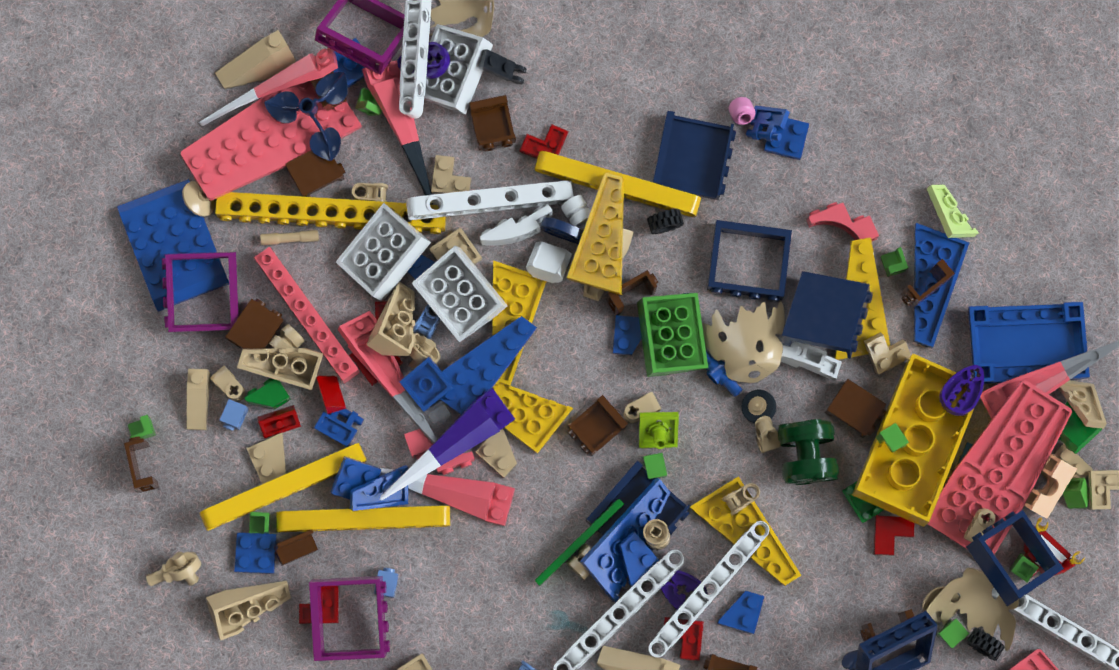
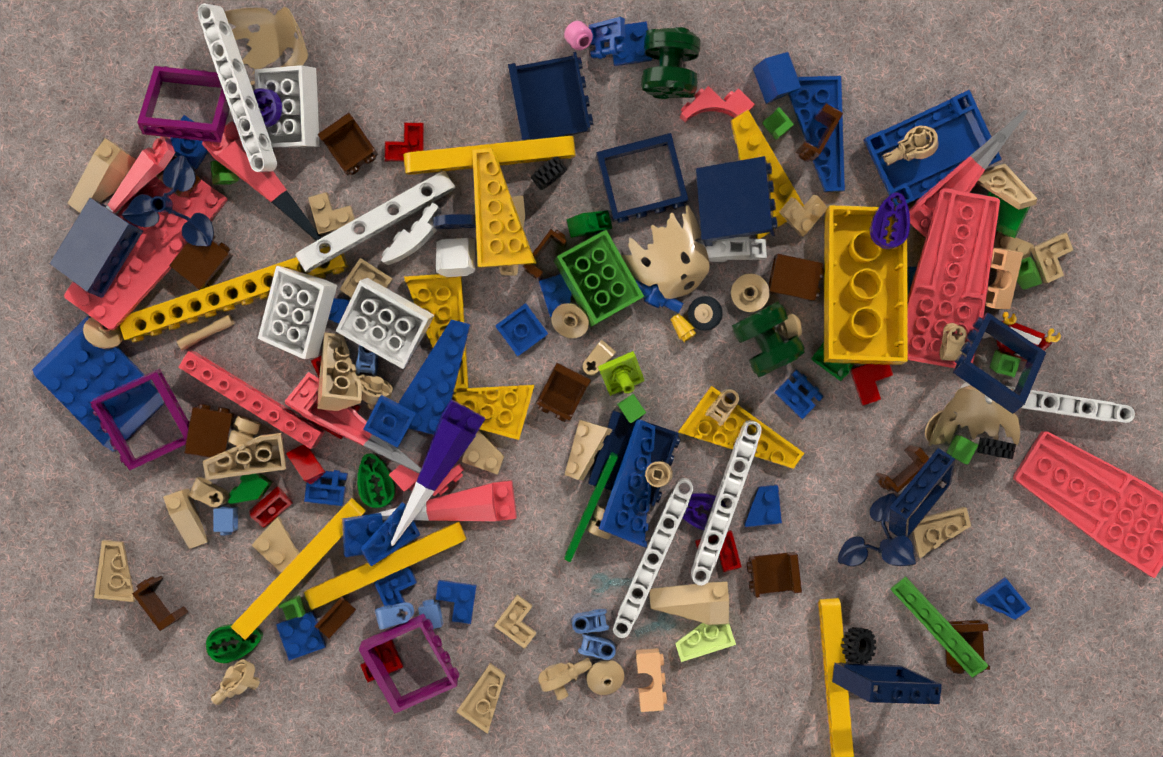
camera: 15 degrees left, 10 degrees up
bright green panel [128,415,156,439] -> none
tan wedge [206,581,291,641] -> none
tan piece [352,183,388,202] -> none
black hinge [479,49,527,85] -> none
white wheel [561,195,591,229] -> none
blue wing [619,531,659,586] -> none
tan piece [755,416,780,453] -> none
bright green panel [876,423,909,452] -> none
yellowish green wing [927,185,979,238] -> none
none -> panel [49,198,143,298]
none -> tan wing [94,540,136,602]
none -> green piece [206,624,263,663]
none -> green piece [357,453,396,508]
none -> blue plate [374,566,417,611]
none -> medium blue piece [375,602,414,629]
none -> blue plate [436,580,477,624]
none -> tan plate [494,594,536,649]
none -> blue plate [495,303,548,356]
none -> tan dish [551,303,589,338]
none -> tan wing [564,420,613,481]
none -> green slope [566,210,613,238]
none -> medium blue piece [571,609,609,634]
none -> dark green piece [641,27,701,99]
none -> yellow cone [670,313,696,342]
none -> tan dish [731,274,770,312]
none -> blue slope [753,52,802,104]
none -> blue plate [774,369,824,419]
none -> tan cone [778,314,802,338]
none -> tan pin [882,126,939,166]

